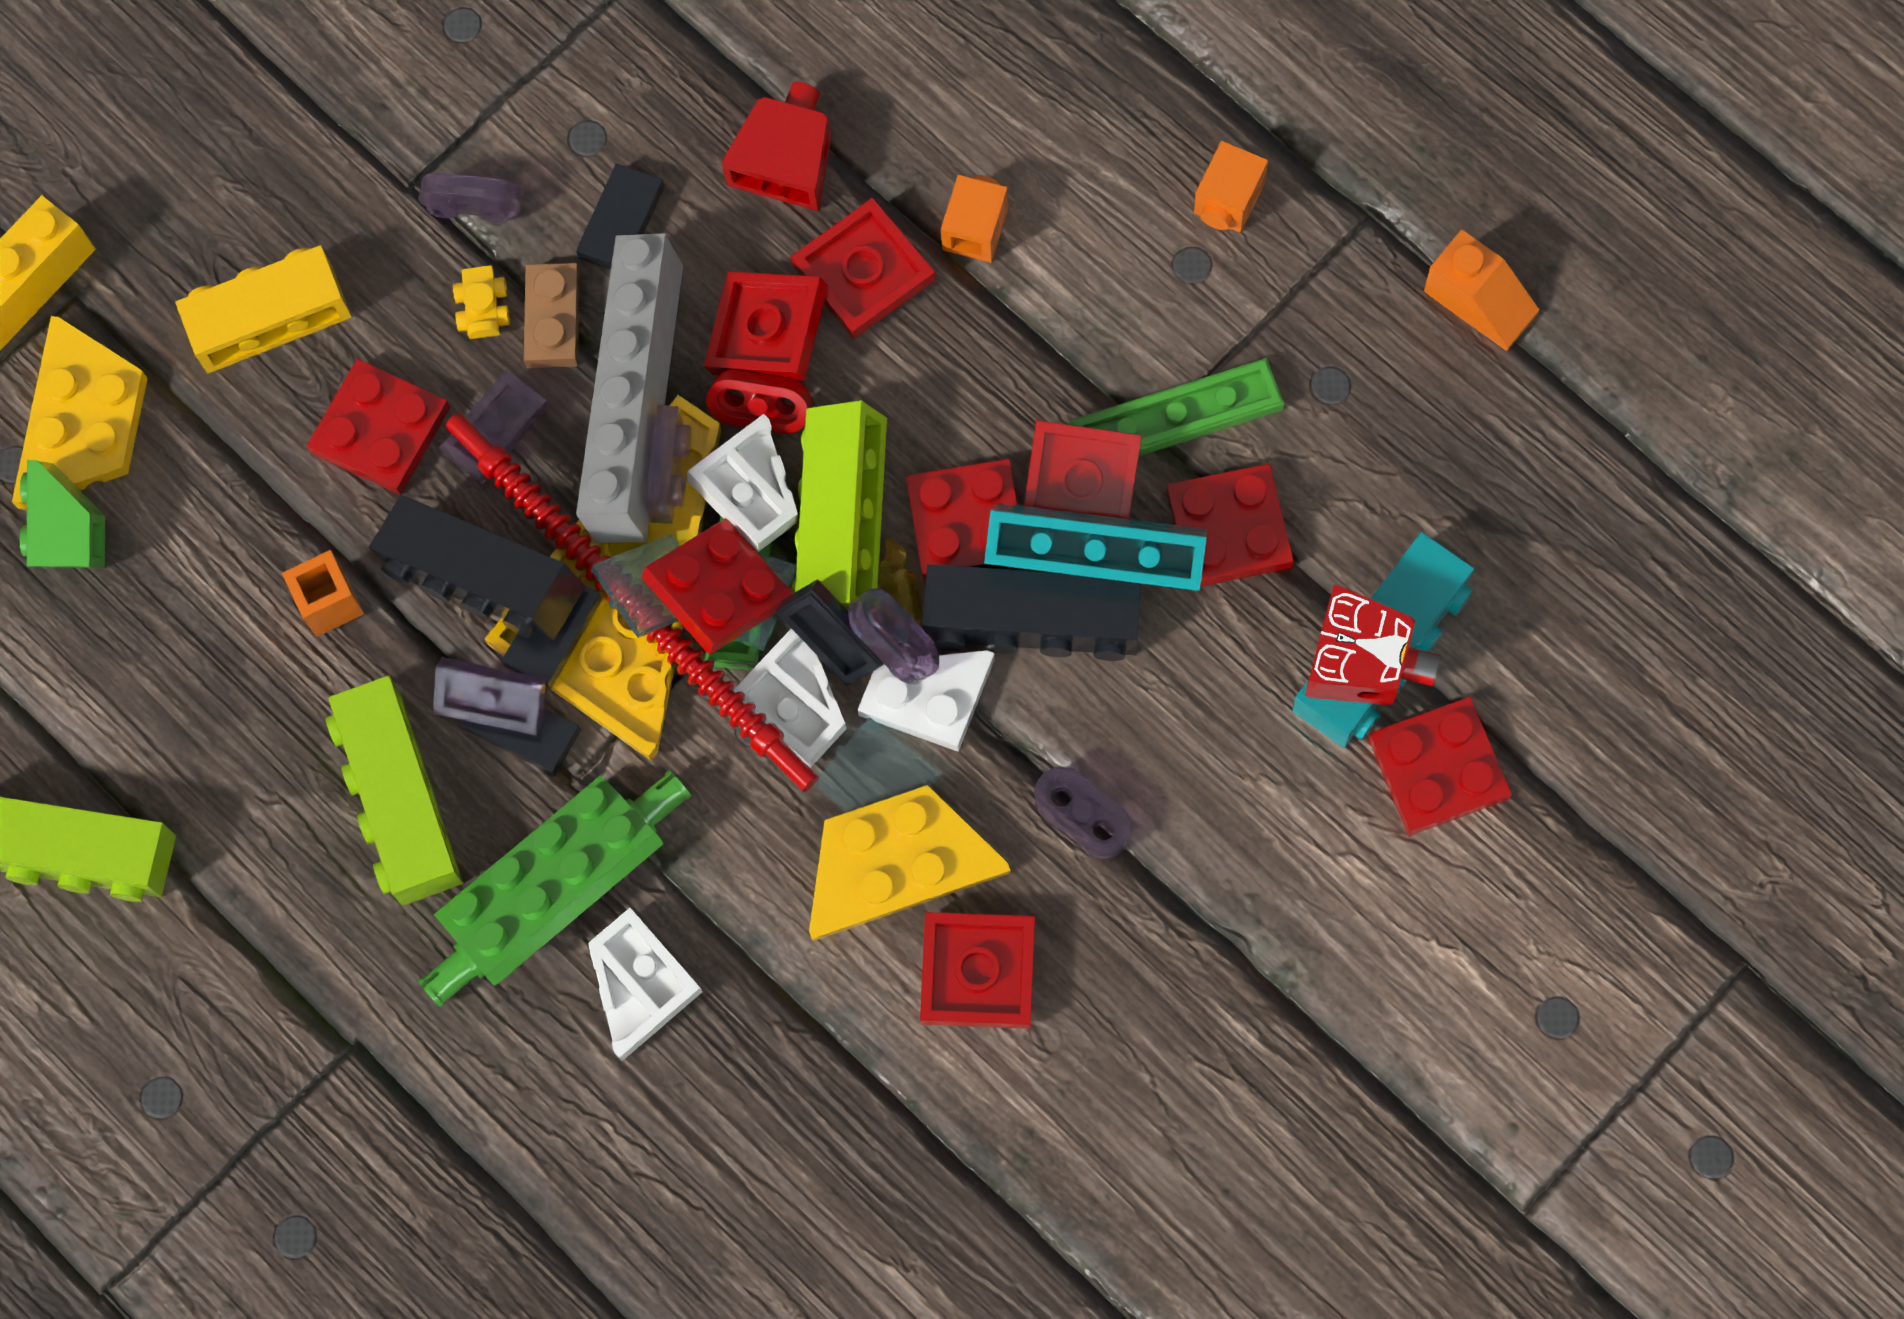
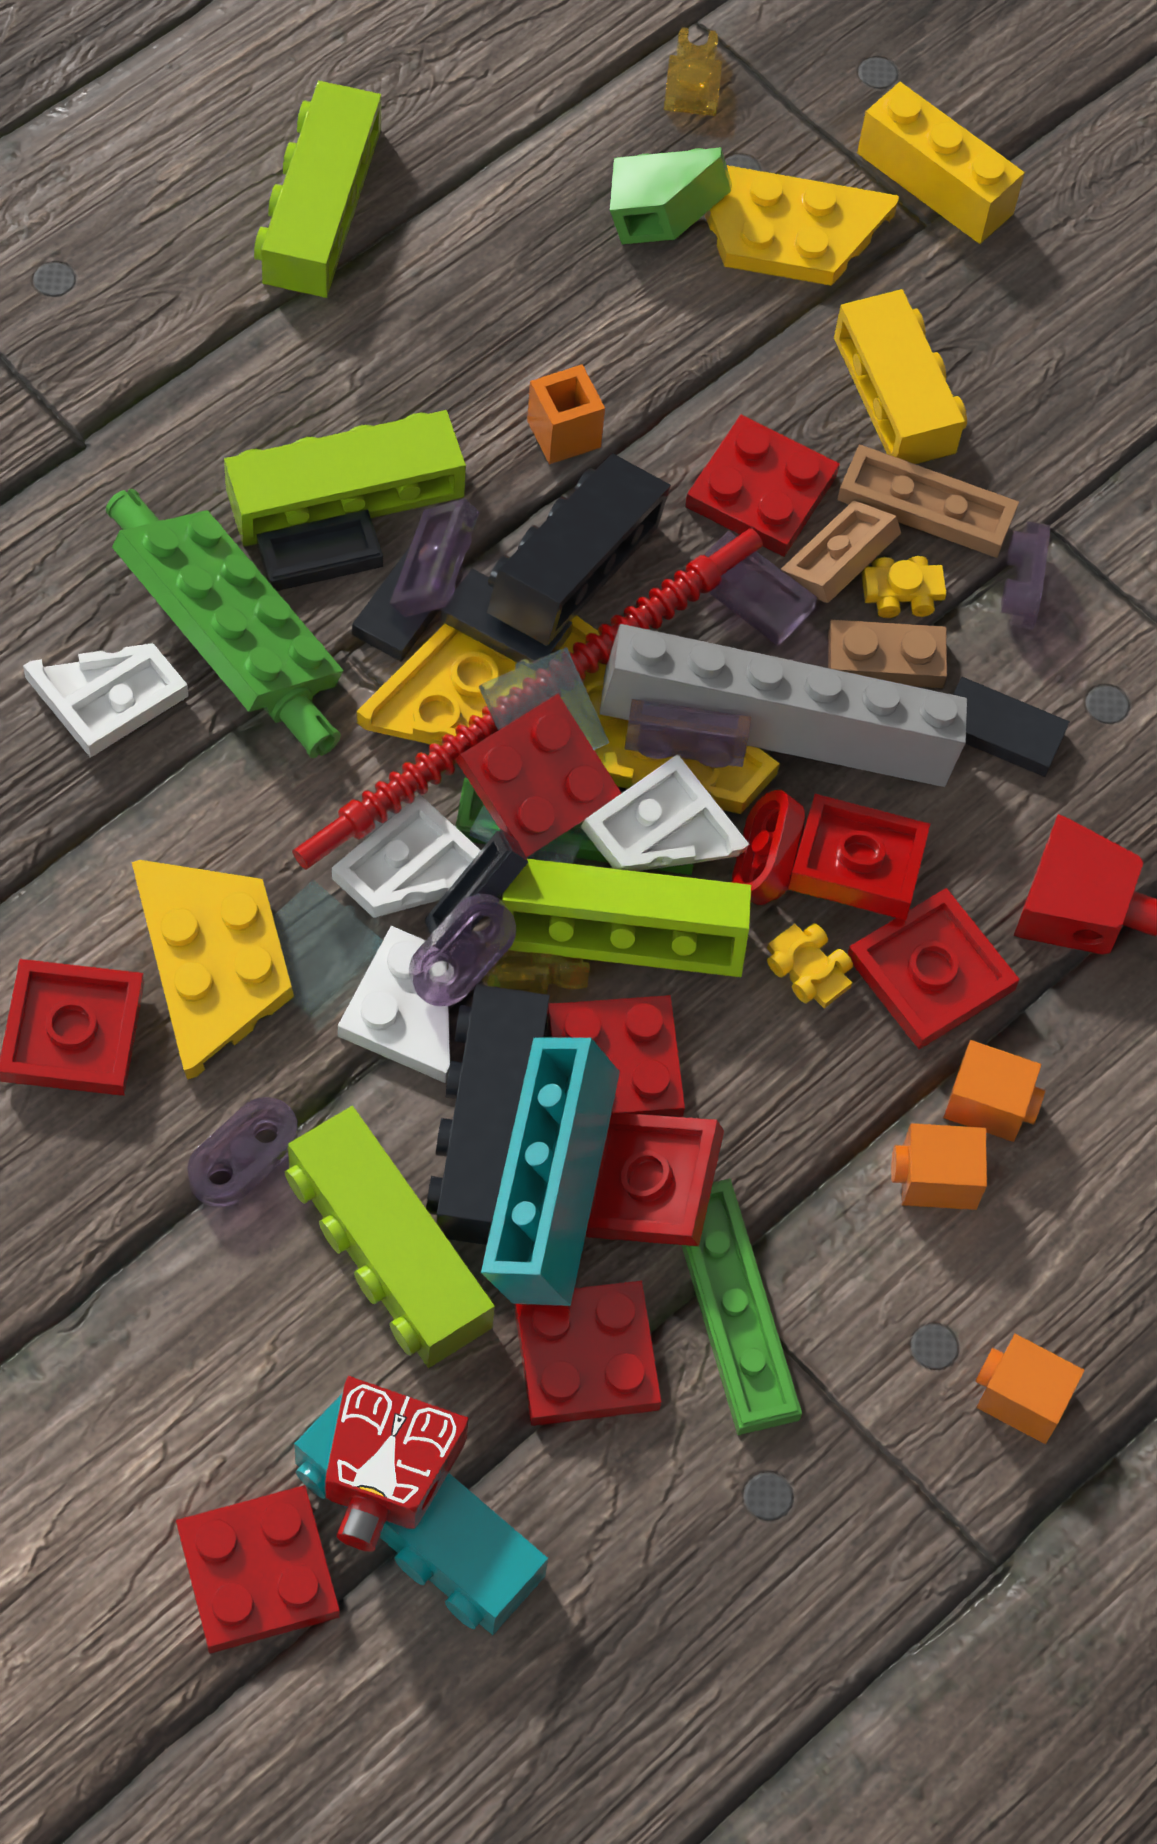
camera: 80 degrees right, 10 degrees down
orange slope [1424,229,1539,351] -> none
none -> black tile [256,509,383,591]
none -> lime brick [285,1105,495,1369]
none -> yellow piece [767,923,853,1008]
none -> medium nougat plate [780,500,901,603]
none -> medium nougat plate [837,444,1019,558]
none -> orange brick [891,1123,987,1210]

